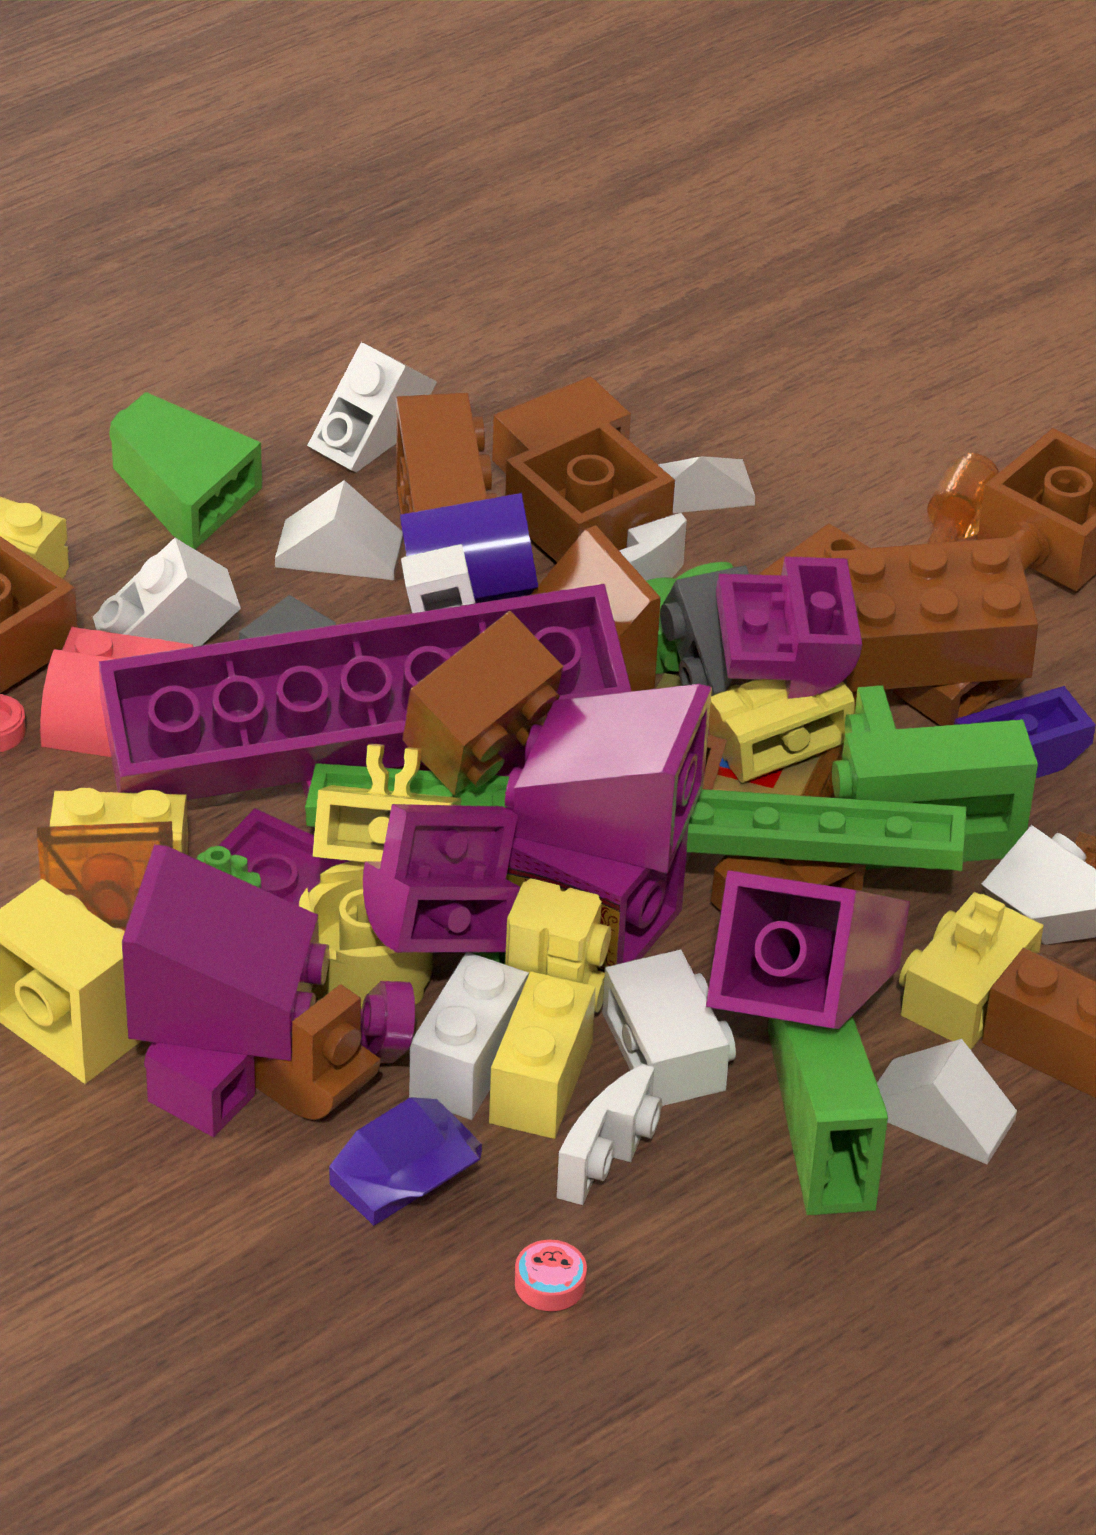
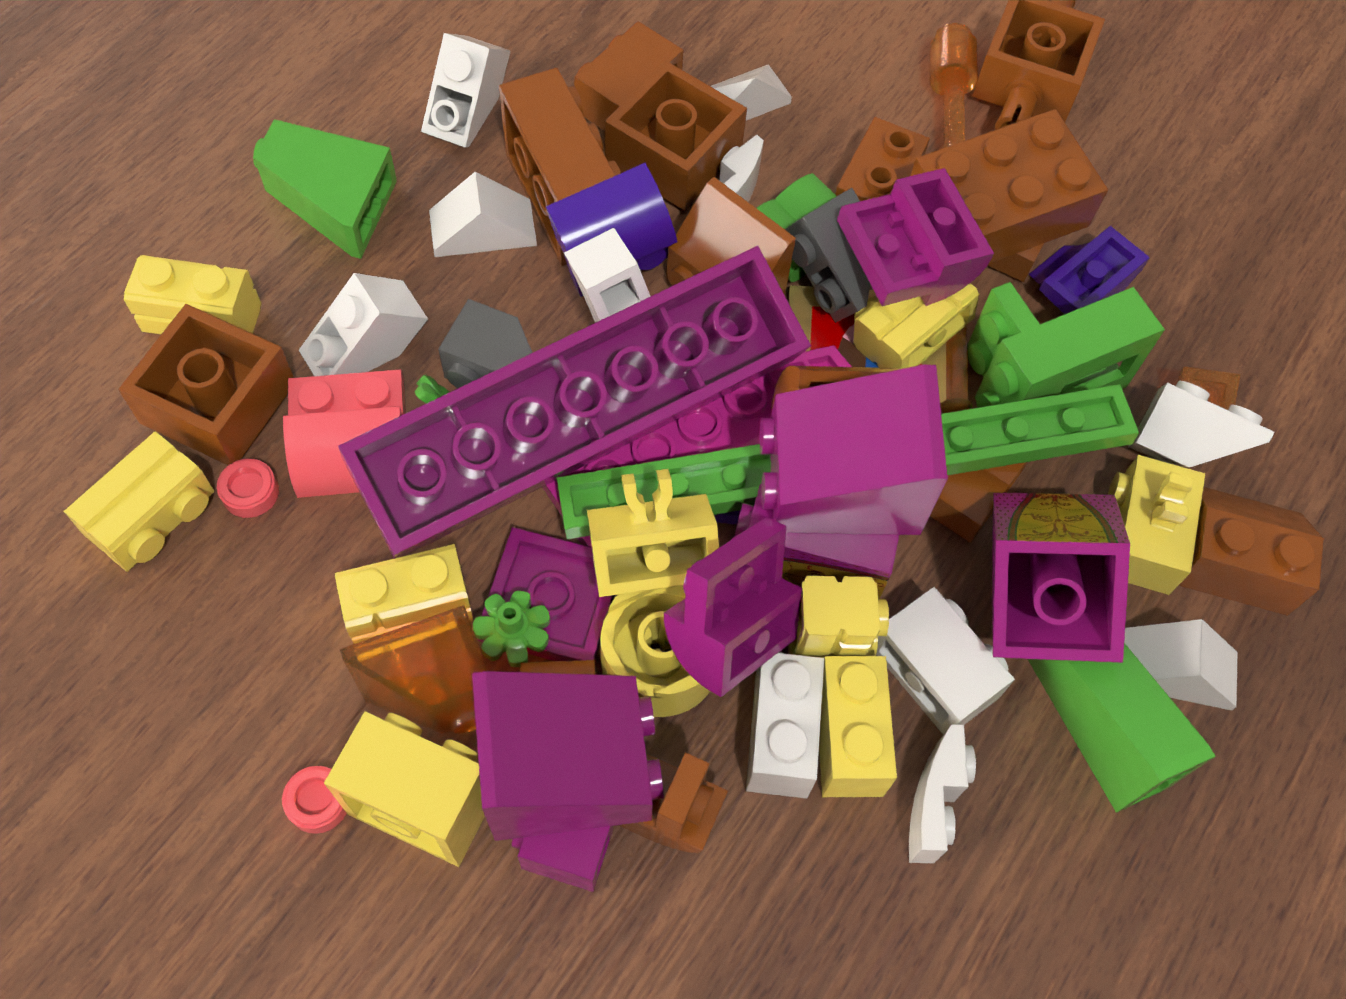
camera: 20 degrees left, 20 degrees up
dark purple slope [329,1097,482,1226] -> none
magenta plate [360,981,415,1063] -> none
dark orange brick [403,611,564,796] -> none
tile [515,1240,587,1311] -> none

